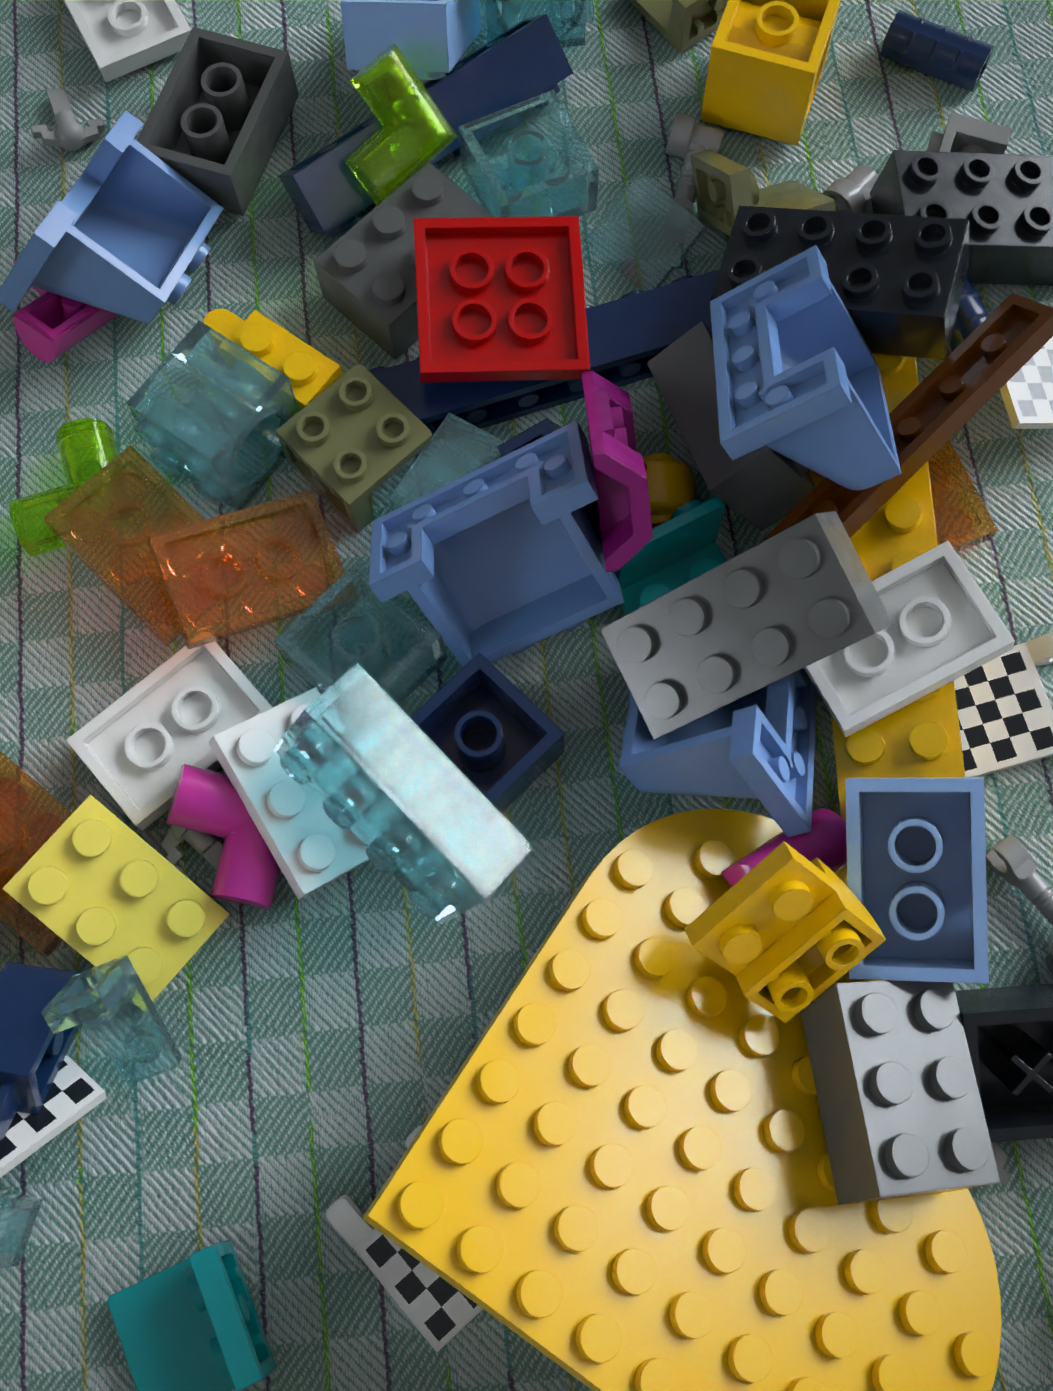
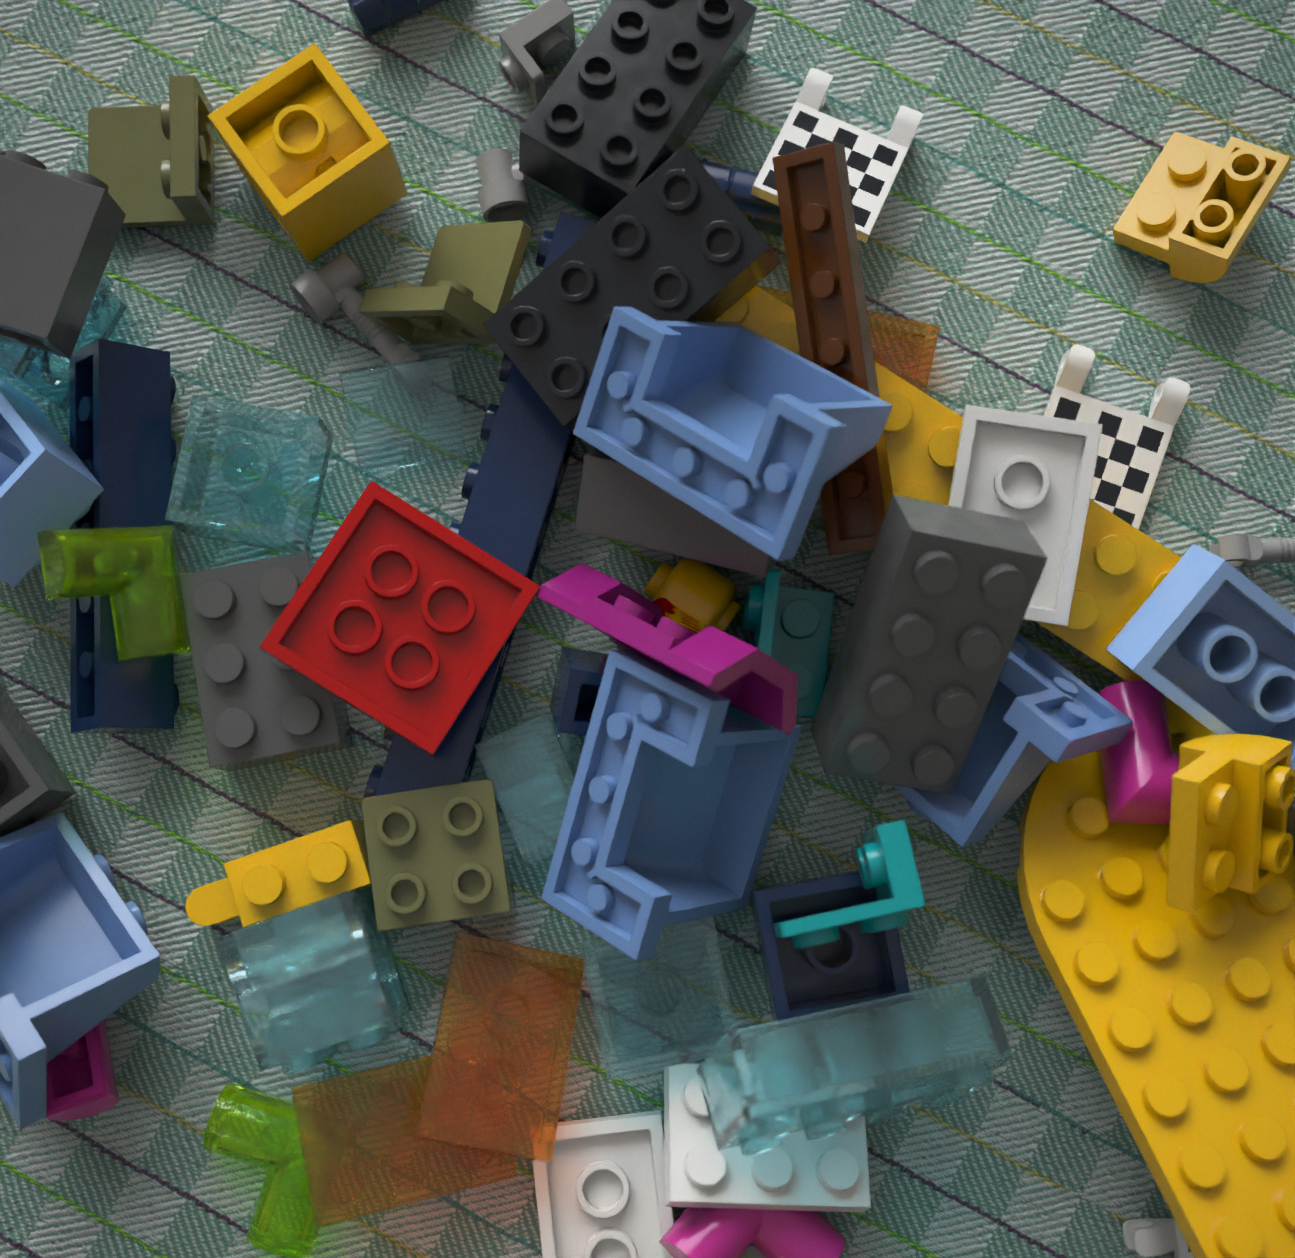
camera: 60 degrees left, 10 degrees up
none -> teal bracket [773,820,926,949]

